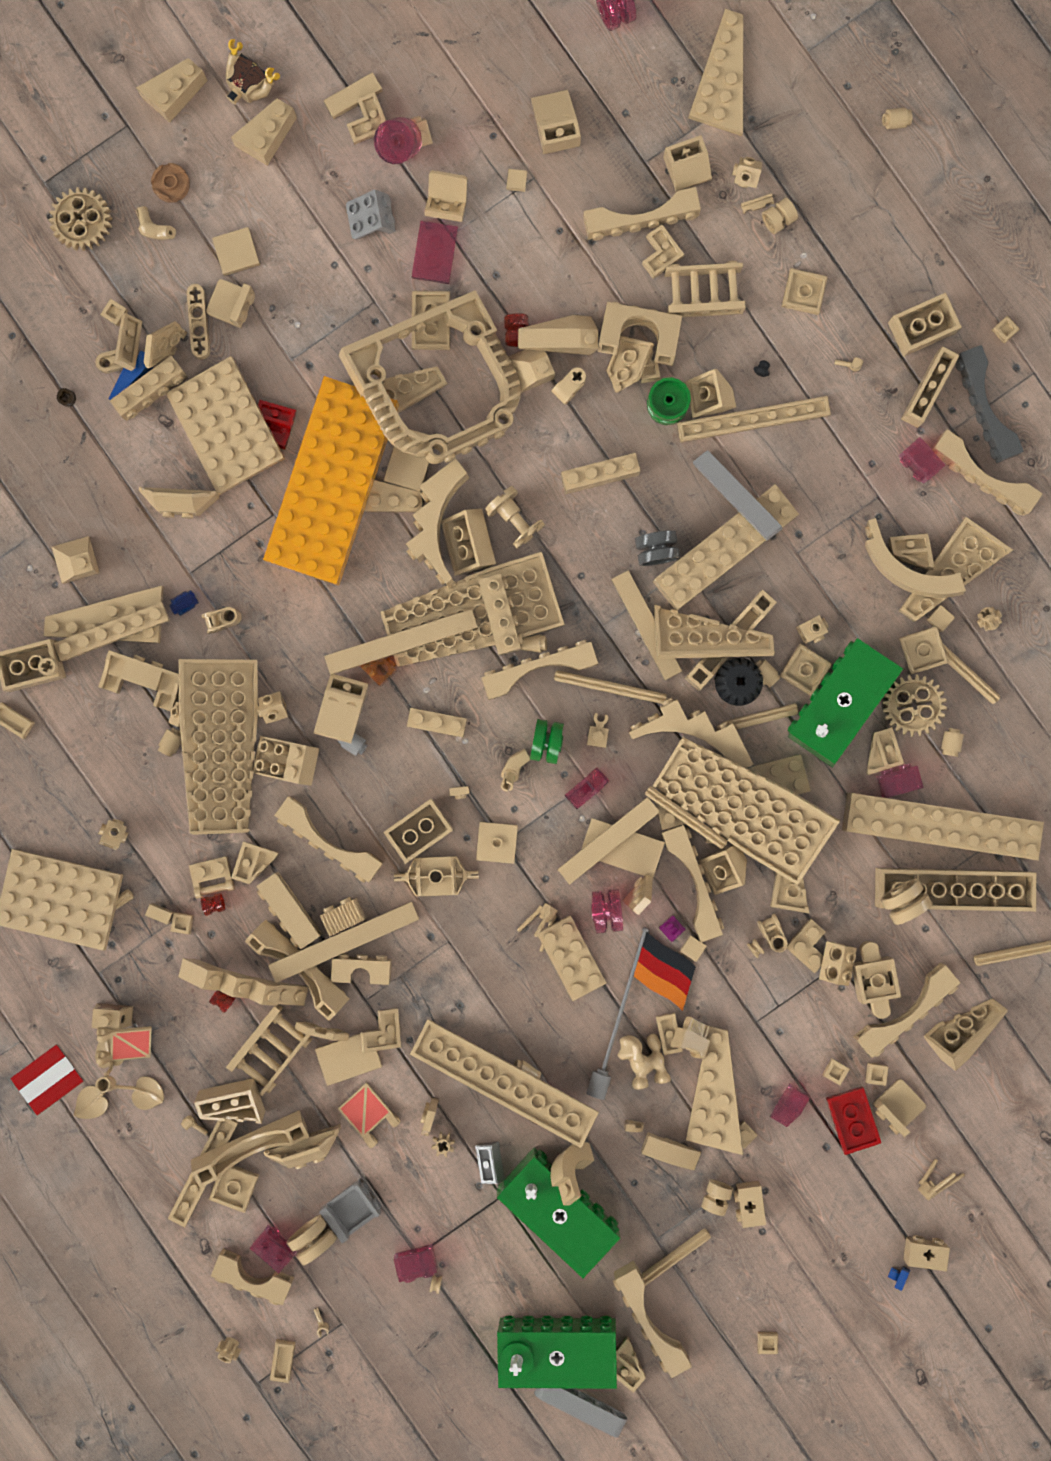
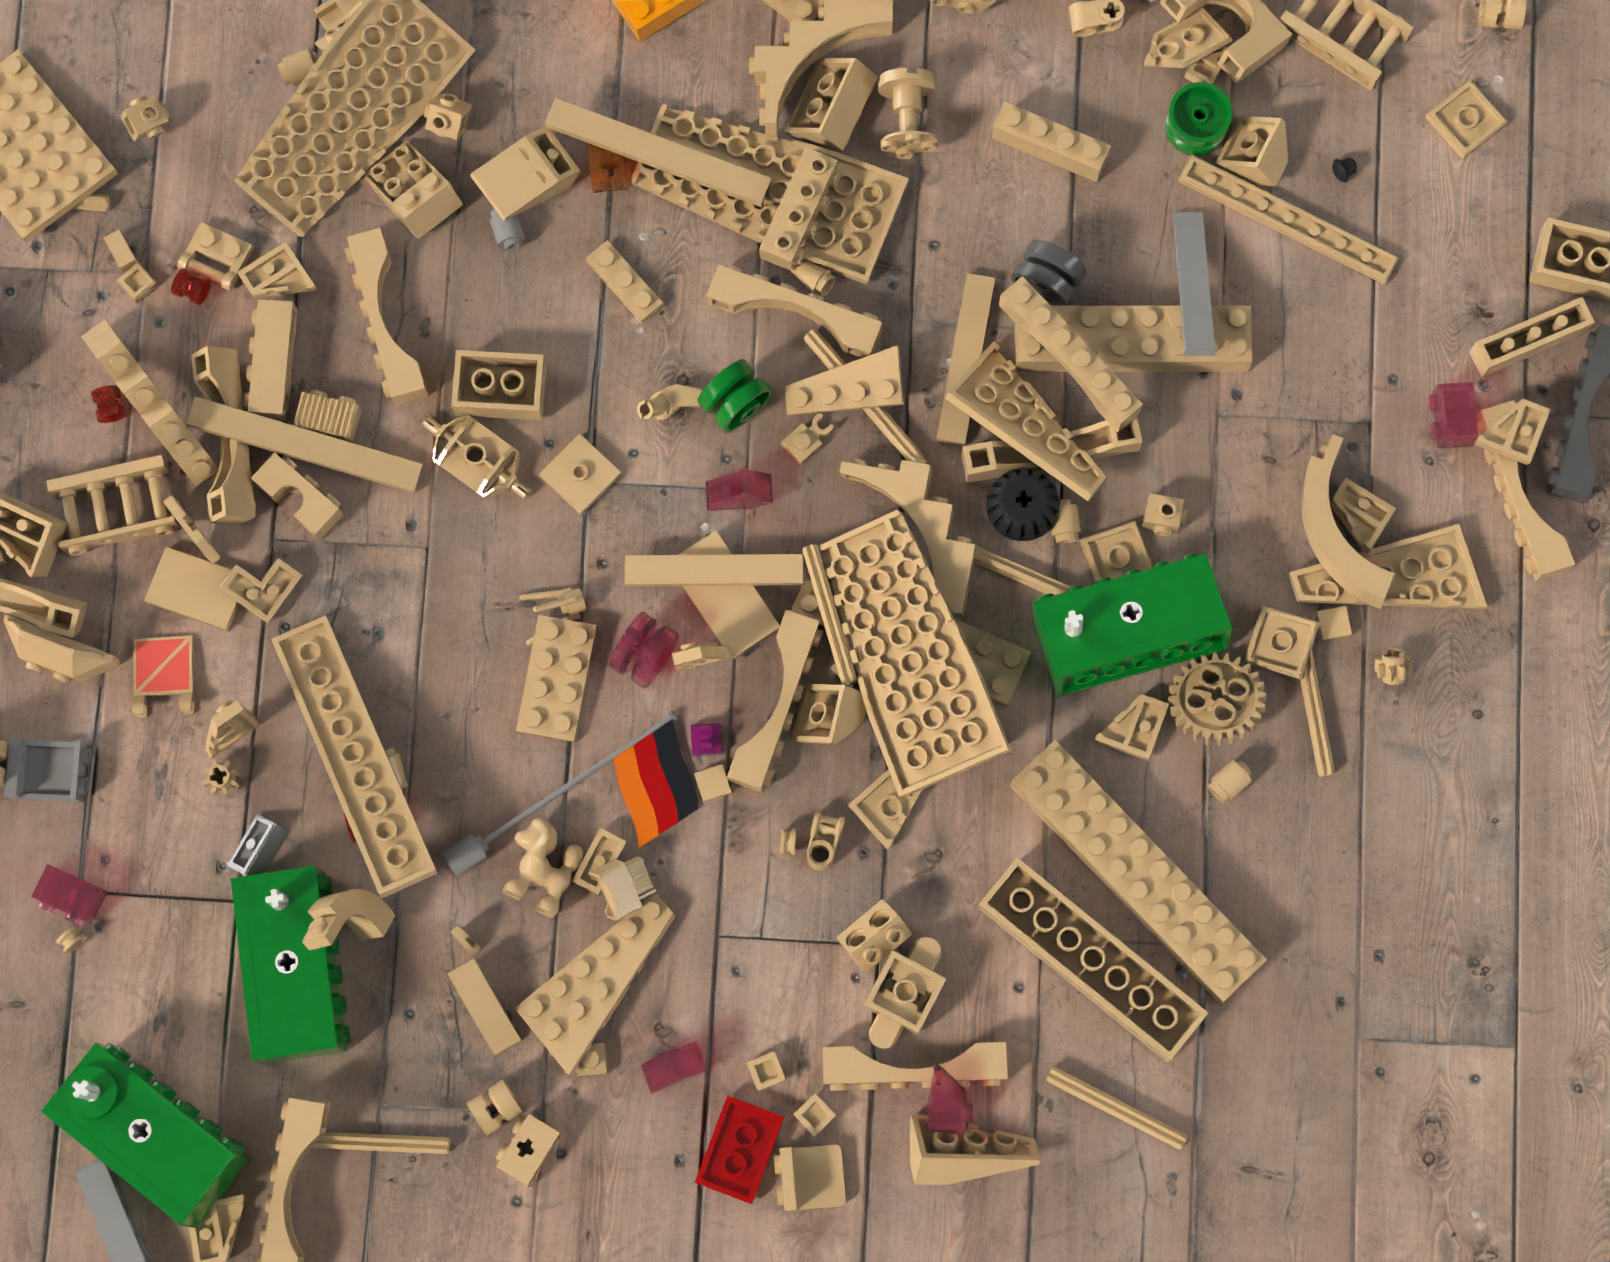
camera: 40 degrees right, 10 degrees down
tan plate [449,786,470,799] -> none
tan plate [786,919,826,973] -> none
tan hand [835,357,863,372] -> none
clear pink brick [876,763,924,798] -> none
tan wheel [880,879,933,925] -> none
none -> tan wing [785,345,904,416]
none -> clear pink slope [927,1065,973,1134]
none -> tan arch [999,276,1143,432]
none -> tan wing [1474,398,1550,465]

